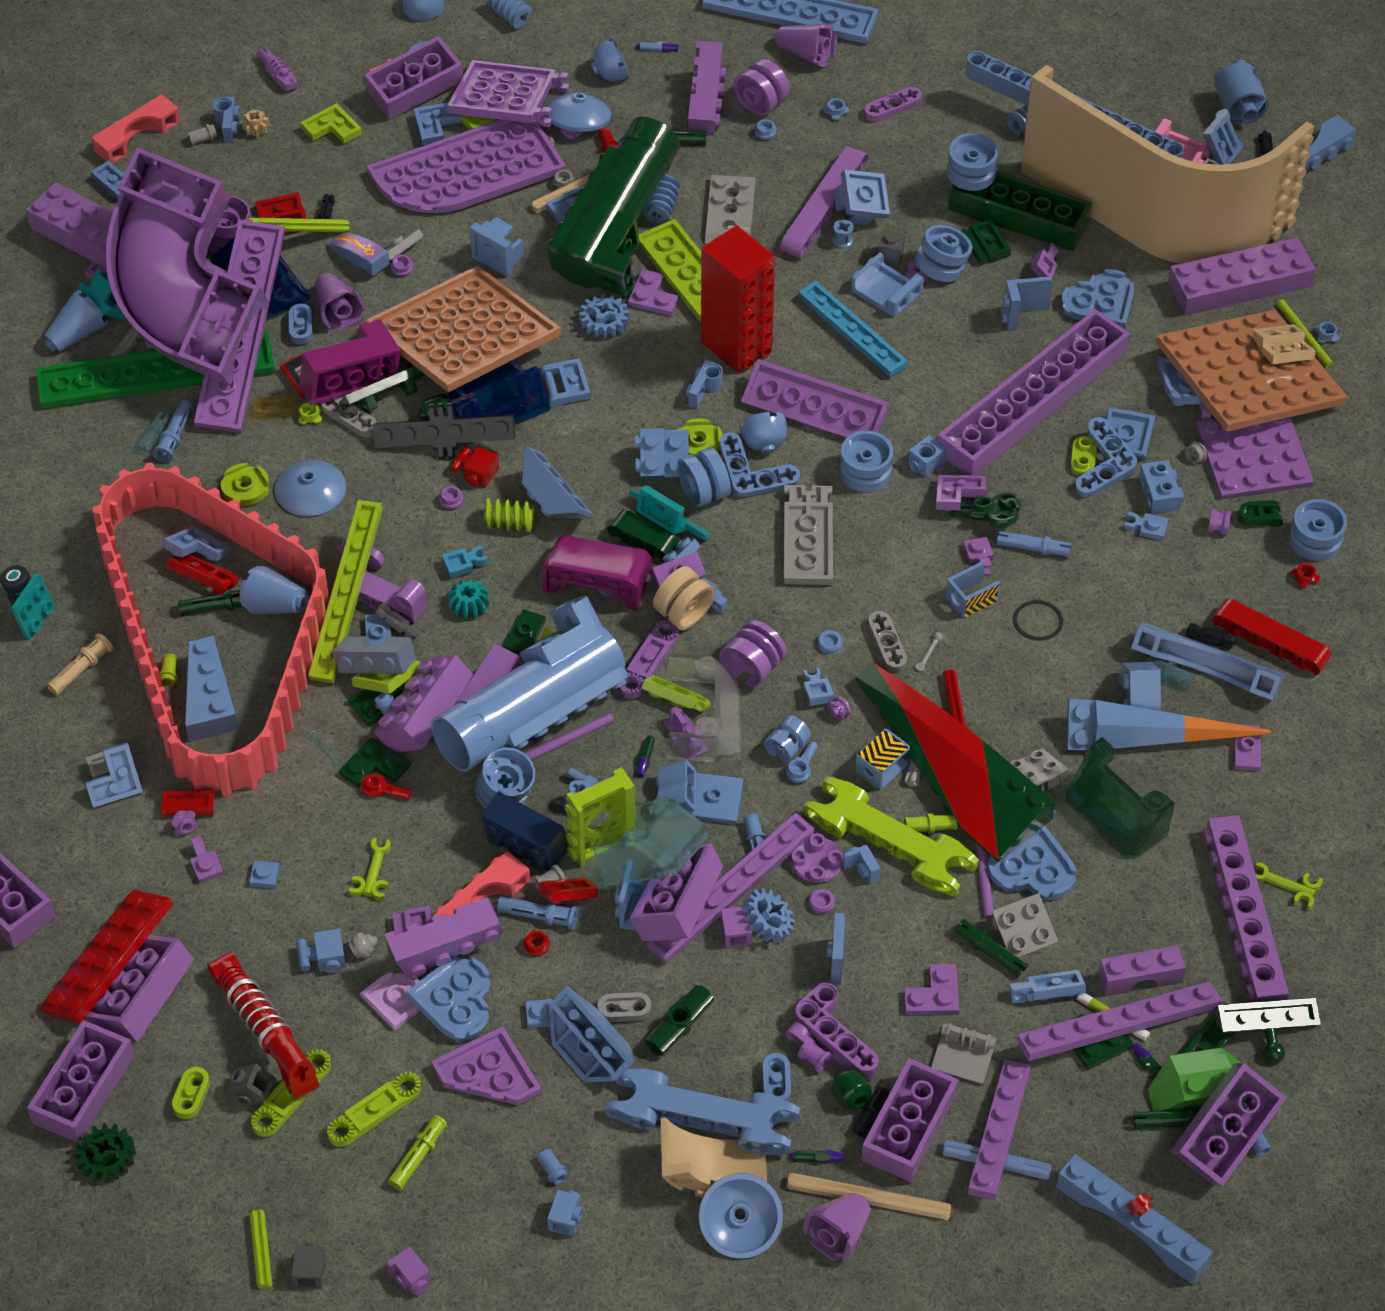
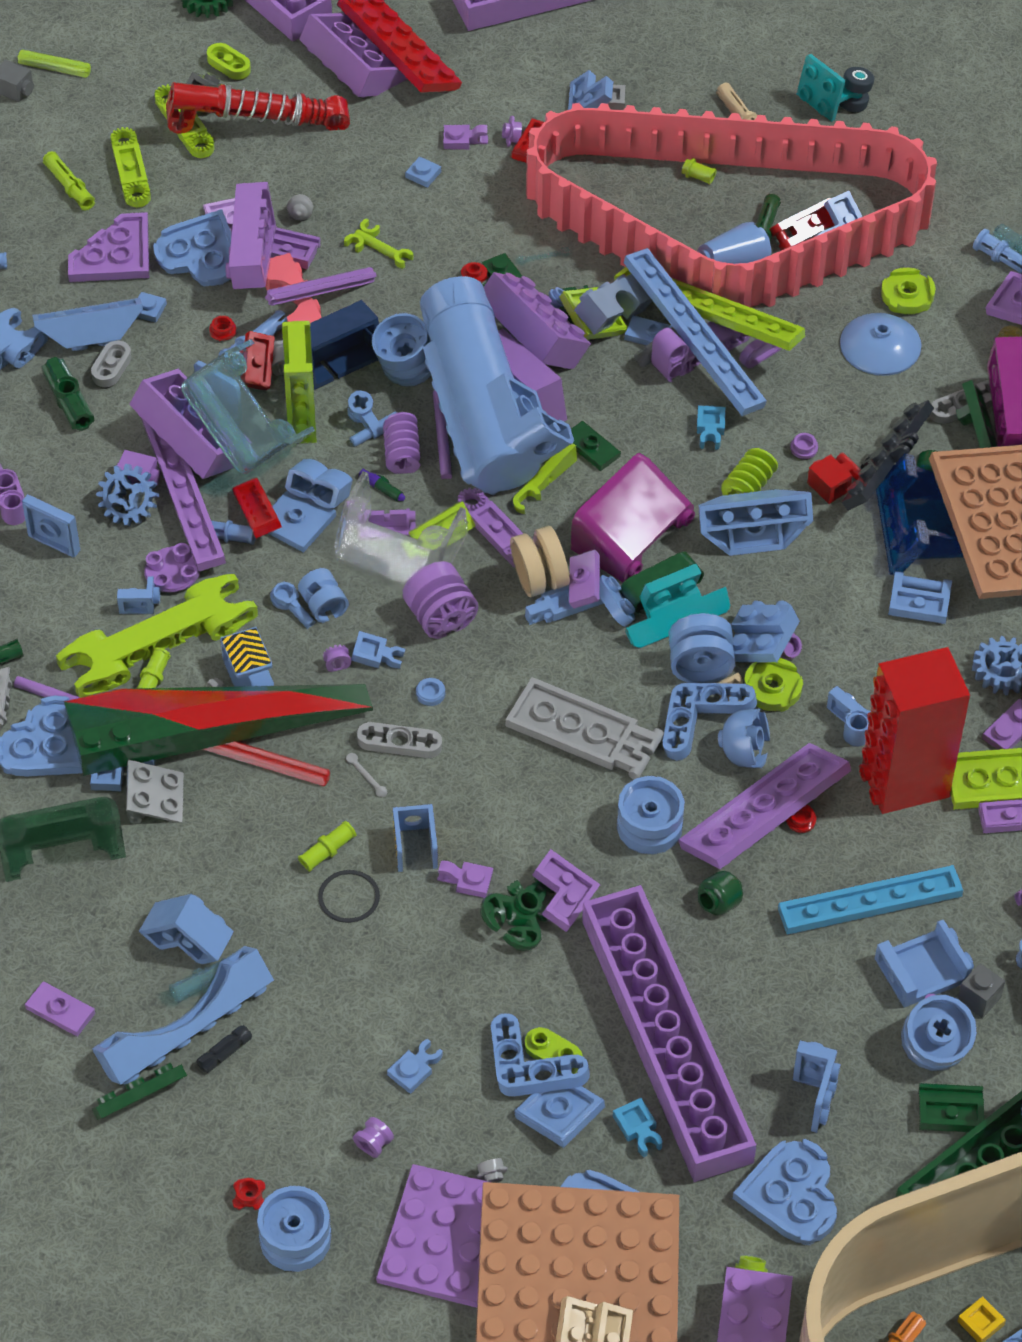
camera: 115 degrees right, 0 degrees up
medium blue wedge [185,636,238,742] -> none
medium blue brick [296,929,346,973] -> none
lime plate [298,402,322,425] -> none
teal gear [448,578,490,620] -> none
medium lavender tile [809,889,836,915] -> none
medium blue brick [908,435,947,477] -> none
medium blue pin [997,530,1071,558] -> none
medium lavender plate [1030,243,1058,280] -> none
medium blue plate [1066,699,1272,751] -> none
medium blue brick [1139,460,1184,514] -> none
red beam [1212,599,1332,676] -> none
dark green plate [1238,500,1283,527] -> none
none -> dark green plate [92,1062,187,1120]
none -> red plate [231,478,282,538]
none -> medium lavender axle [265,267,376,306]
none -> lime pin [298,821,357,872]
none -> medium lavender piece [383,412,421,474]
none -> dark azure plate [613,1098,662,1157]
none -> medium blue plate [624,248,767,416]
none -> dark green head [698,871,743,916]
none -> lime plate [735,1255,768,1273]

